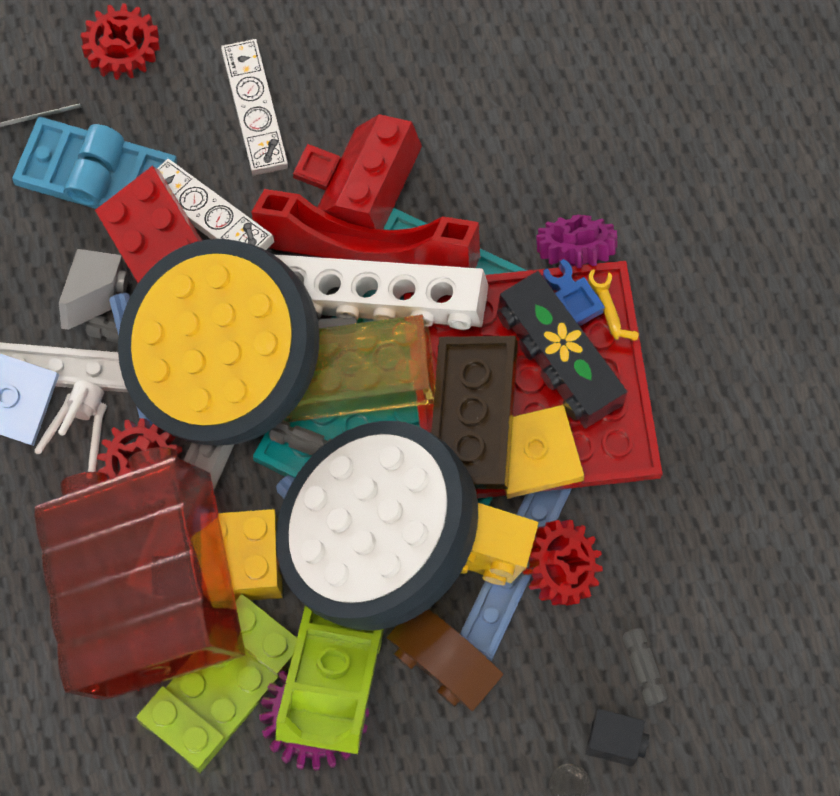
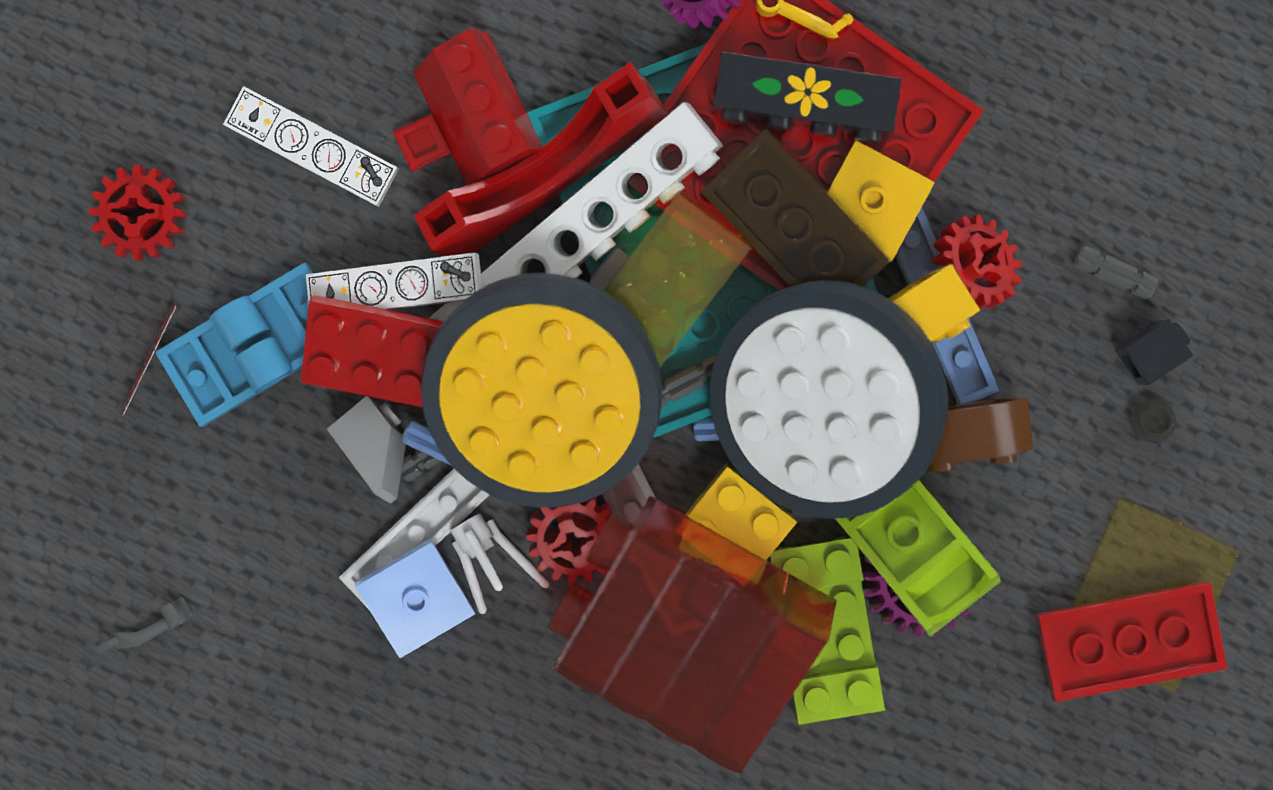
camera: 45 degrees left, 20 degrees up
blue plate [542,259,605,326] -> none

